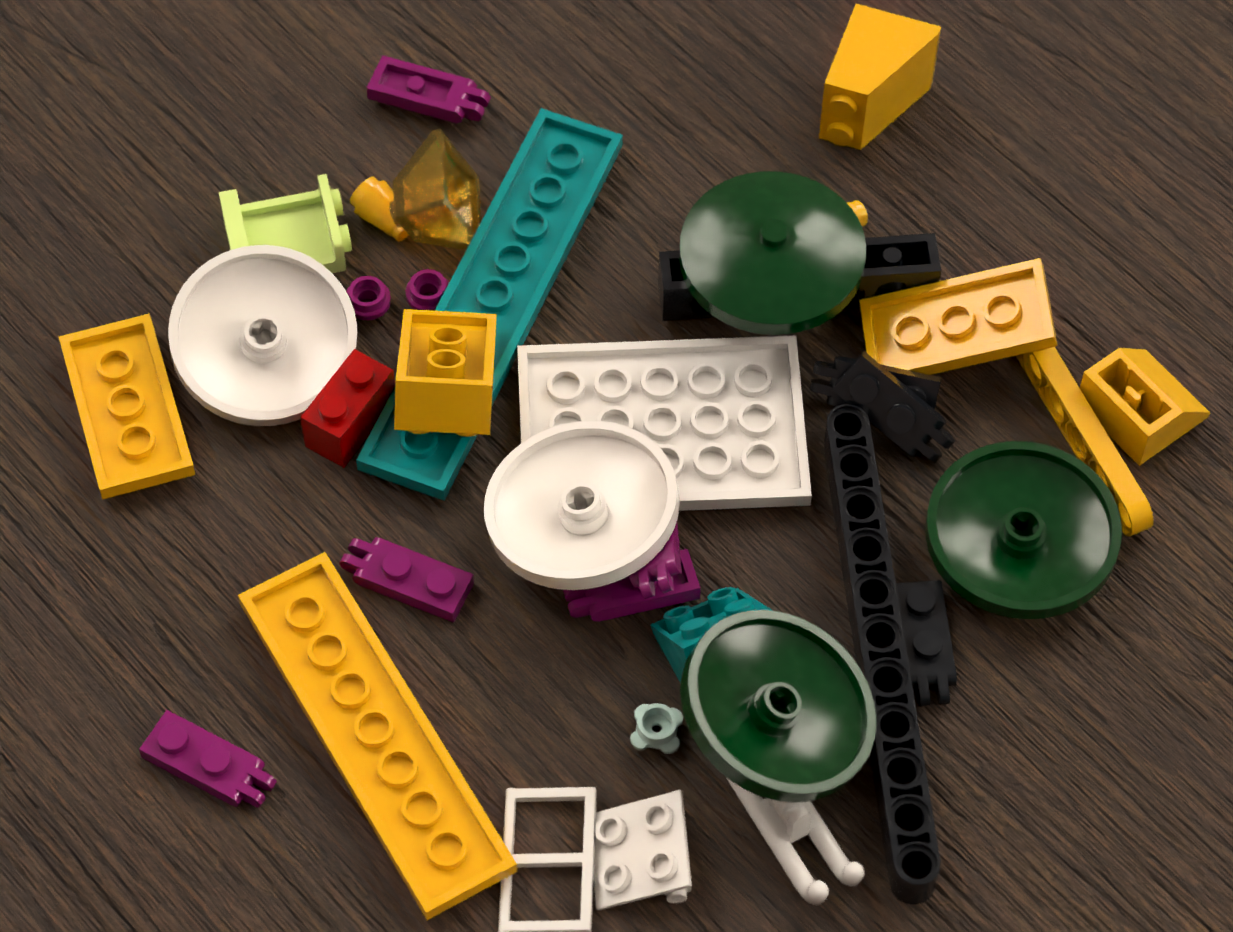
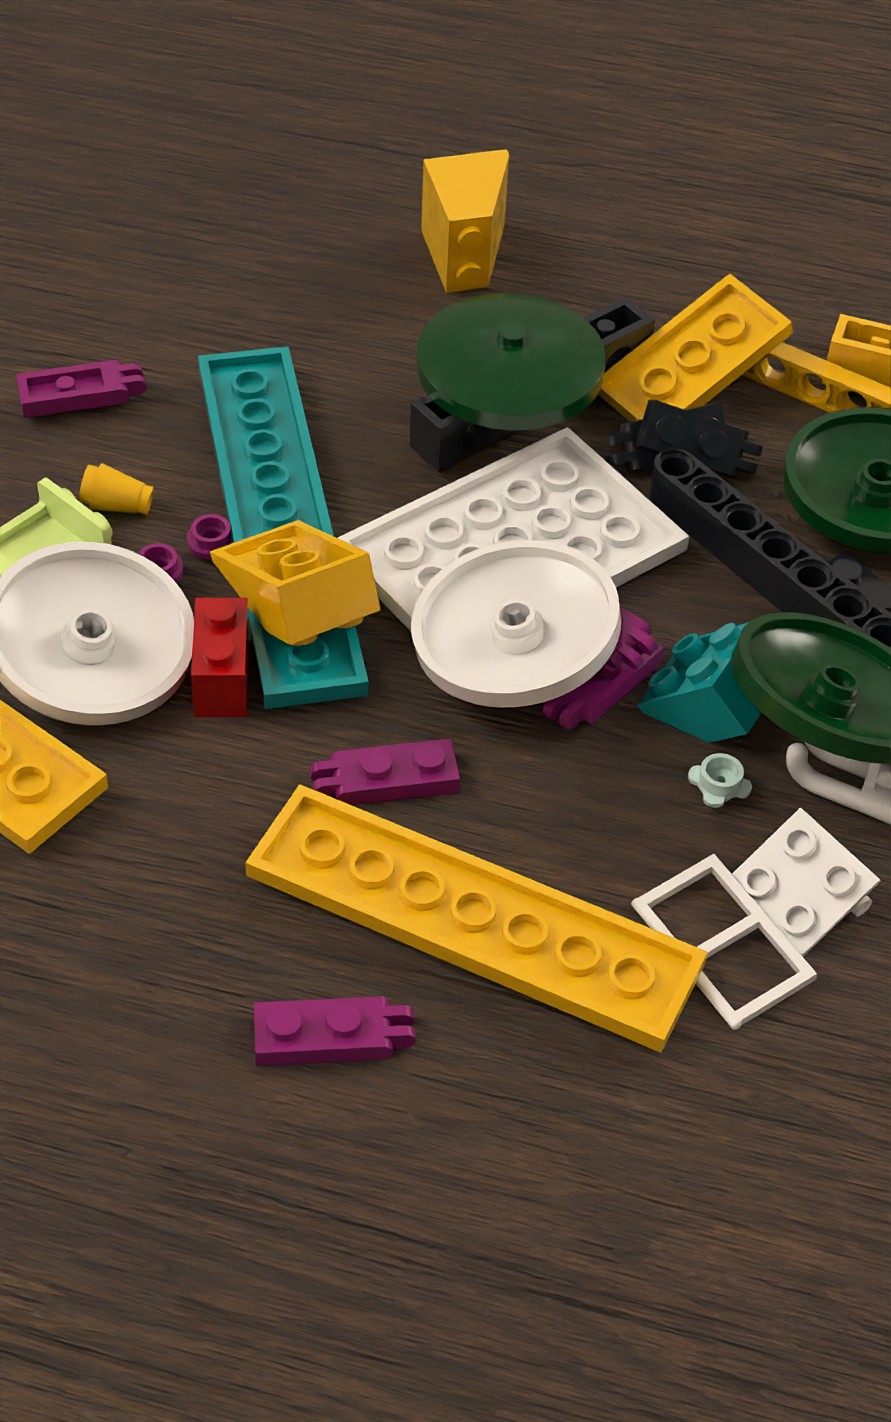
camera: 35 degrees left, 10 degrees down
clear yellow slope [389,129,482,251] -> none

